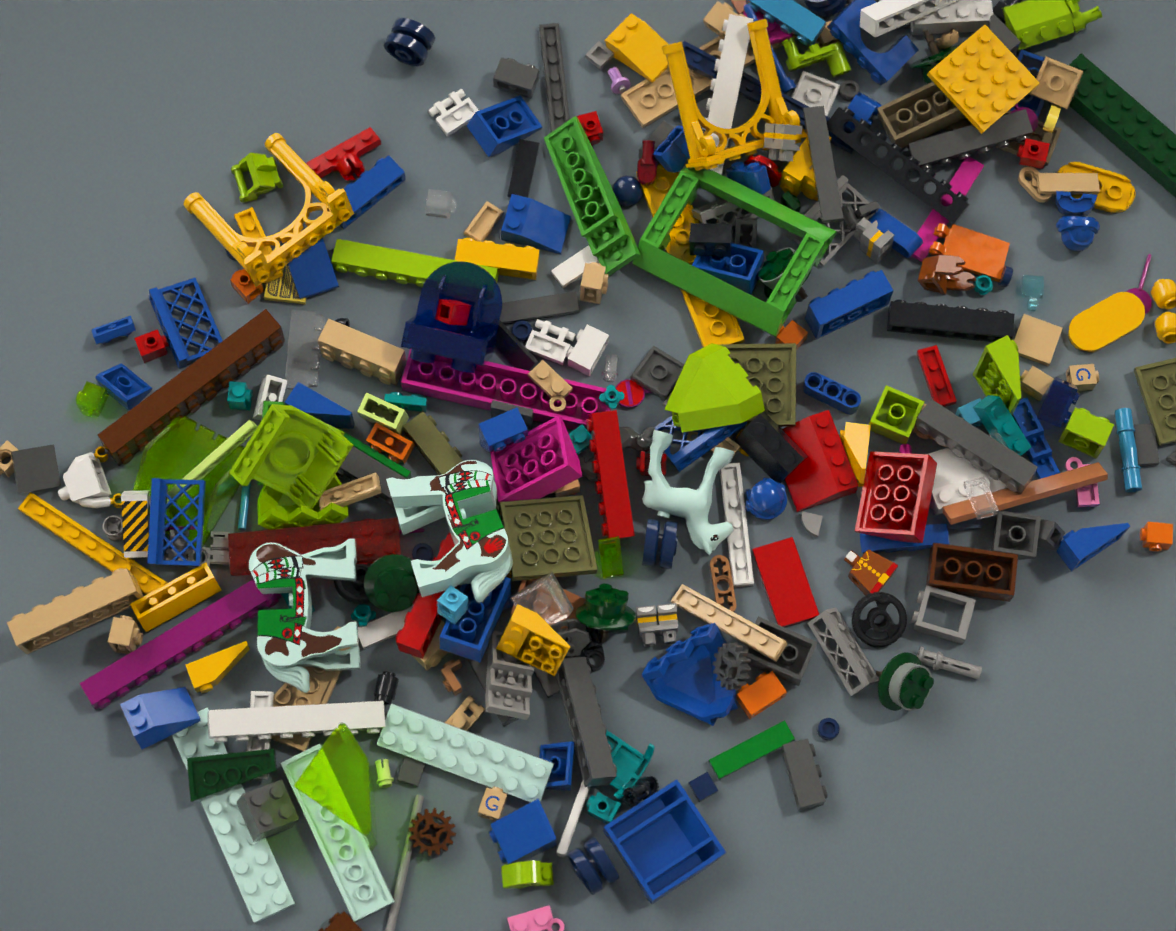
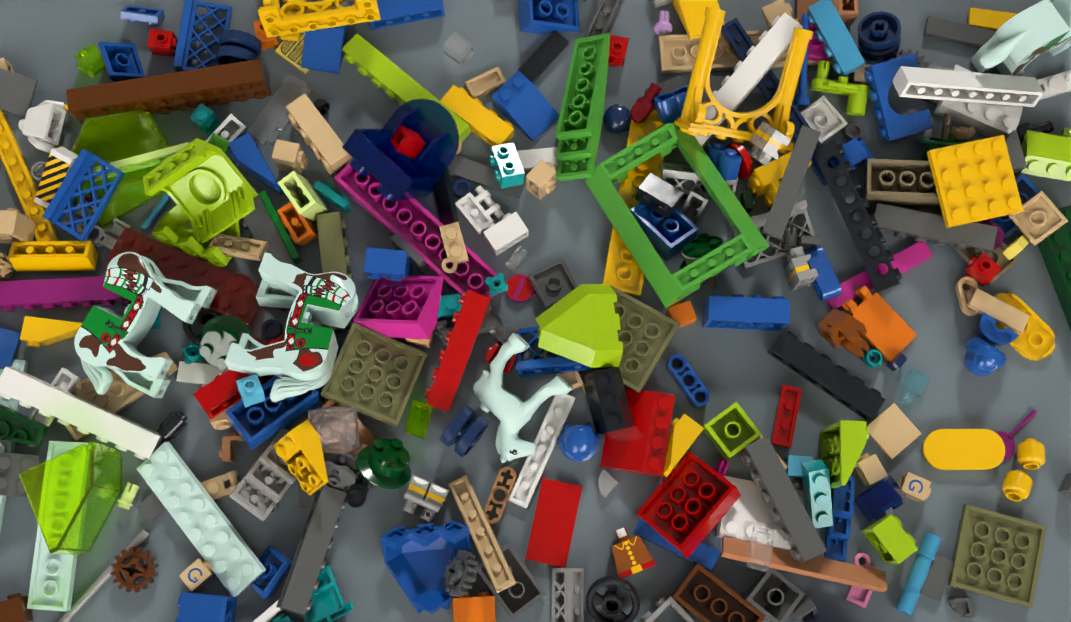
camera: 30 degrees right, 5 degrees up
none -> dark blue wheel [215,30,262,65]
none -> tan brick [272,139,308,175]
none -> teal brick [488,142,525,189]

